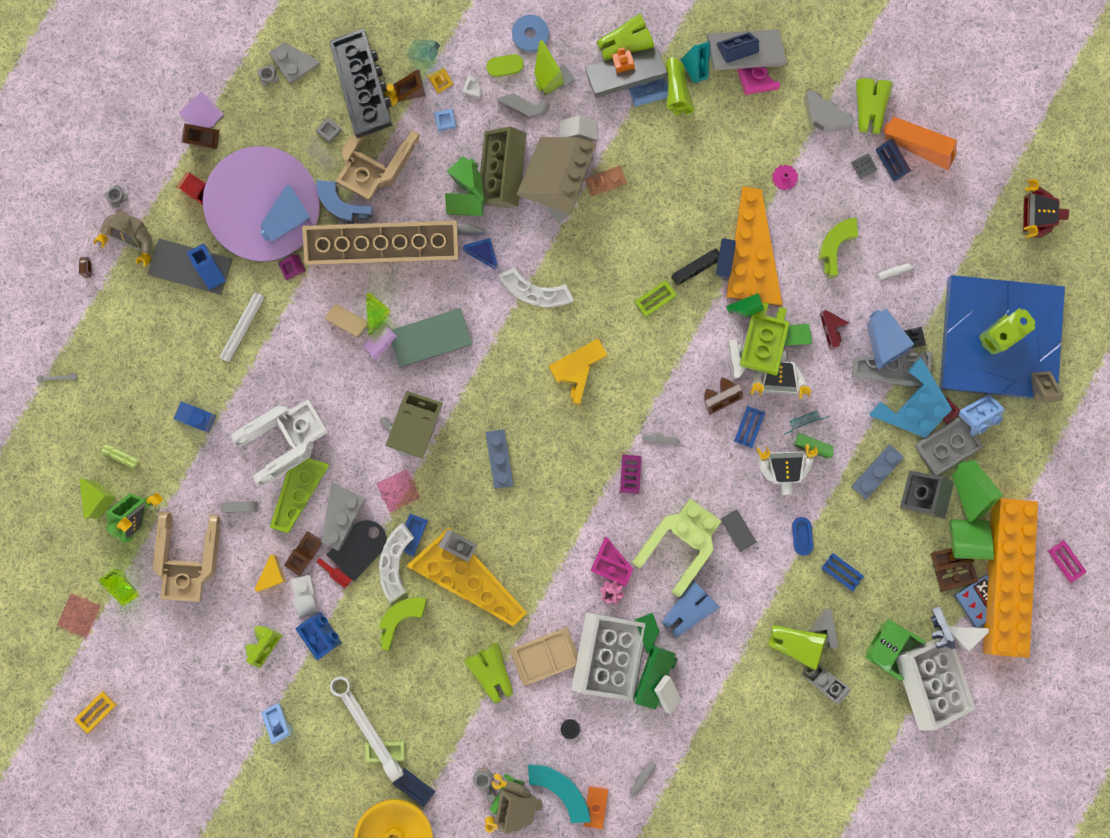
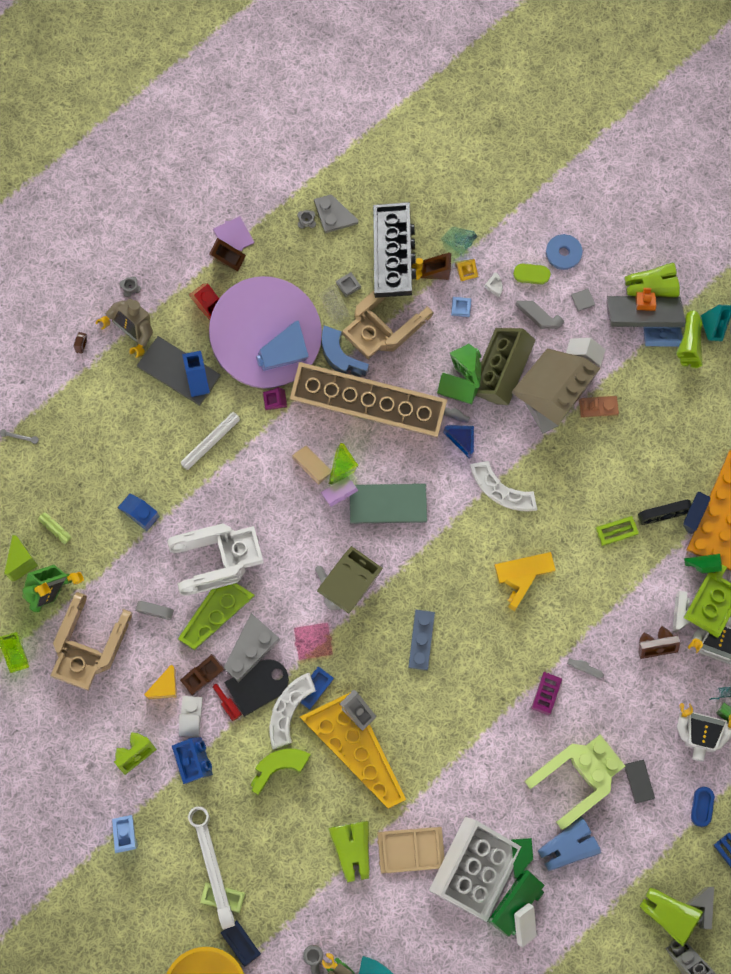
camera: 15 degrees right, 10 degrees down
lime slope [534,40,564,95] -> none
black tile [560,719,580,739] -> none
dark pink wing [590,537,633,587] -> none
bright pink gear [599,580,625,605] -> none
blue tile [734,406,766,448] -> none

